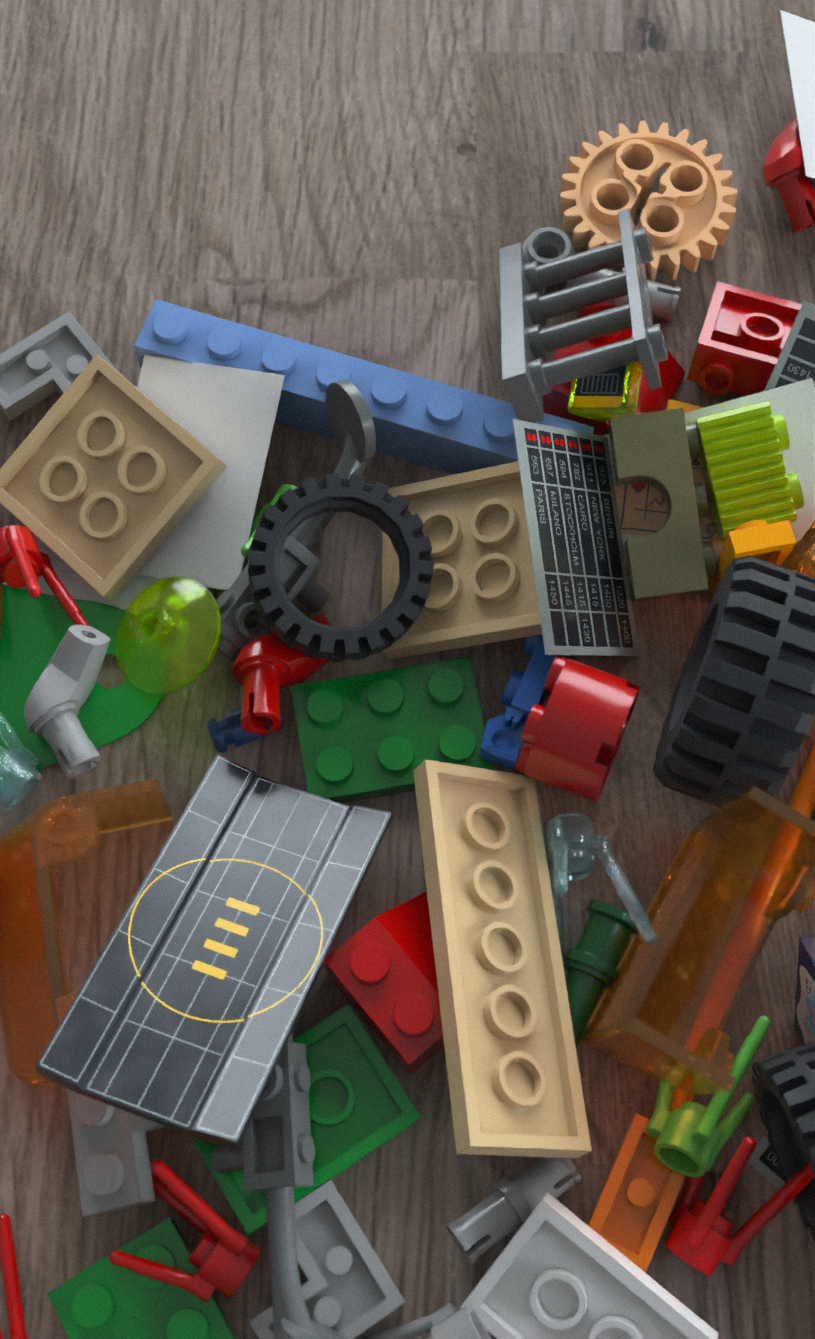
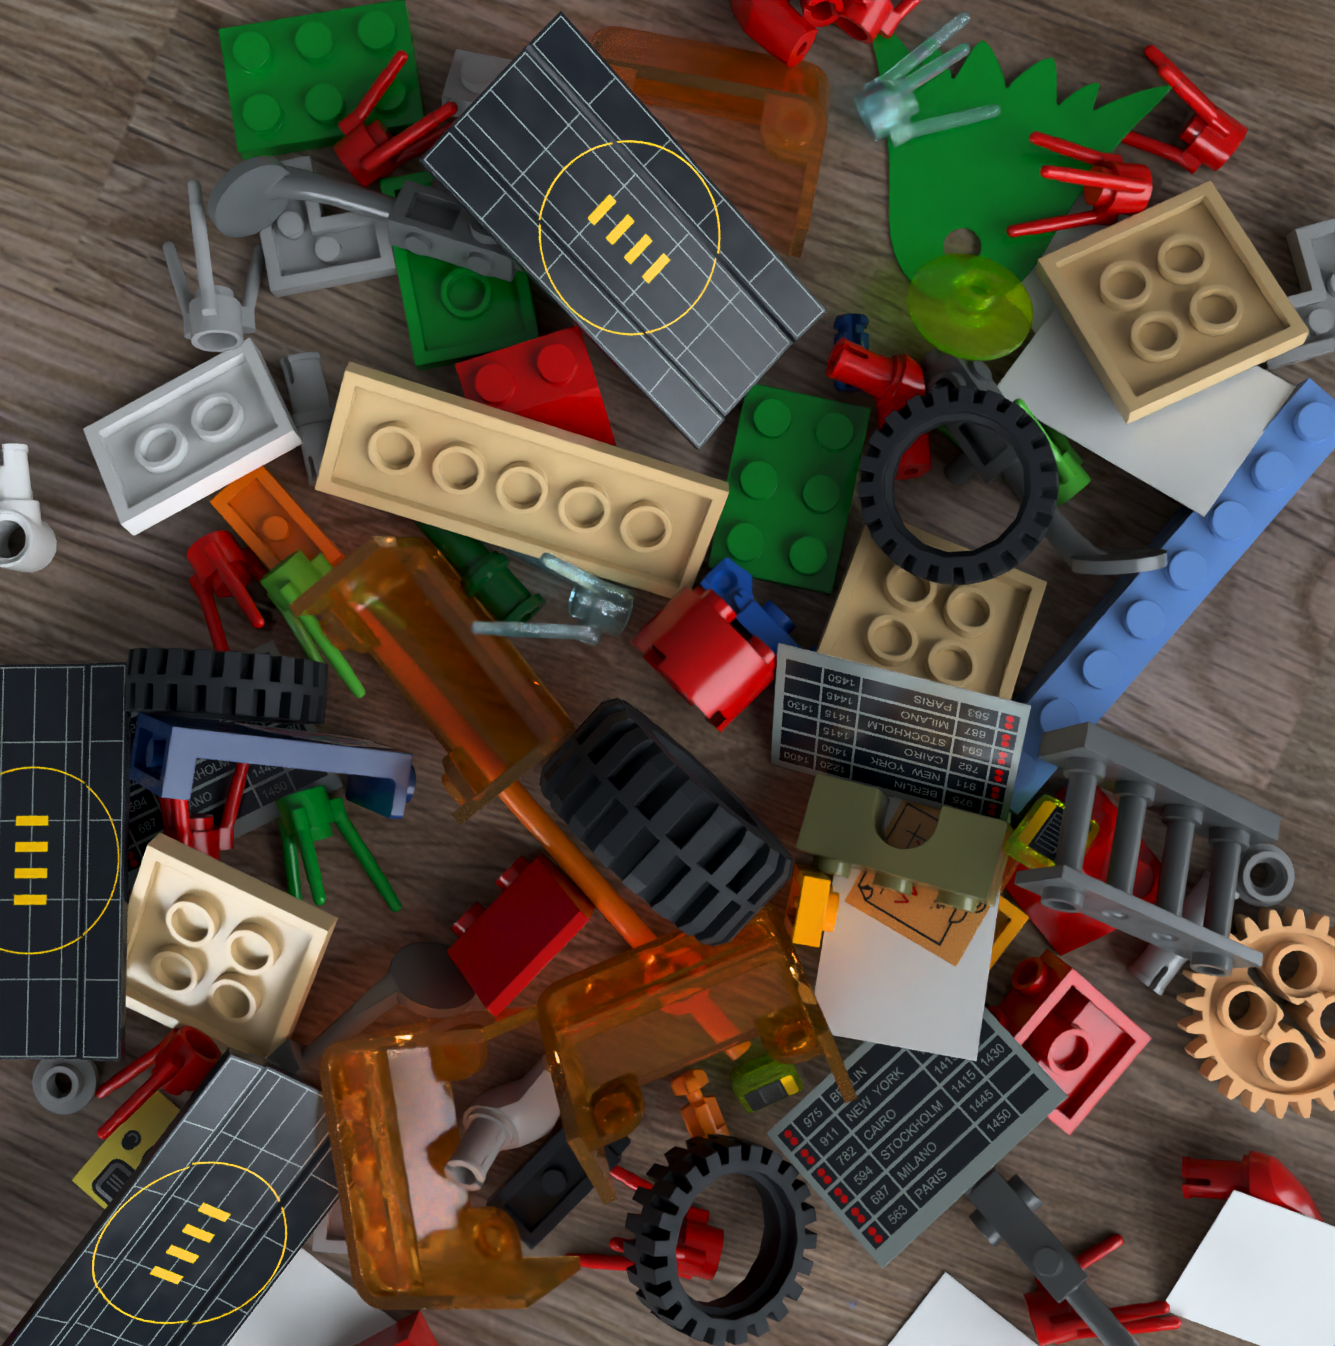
camera: 115 degrees right, 20 degrees up
light grey arm [24,625,111,779] -> none
lime brick [695,401,804,541] -> none

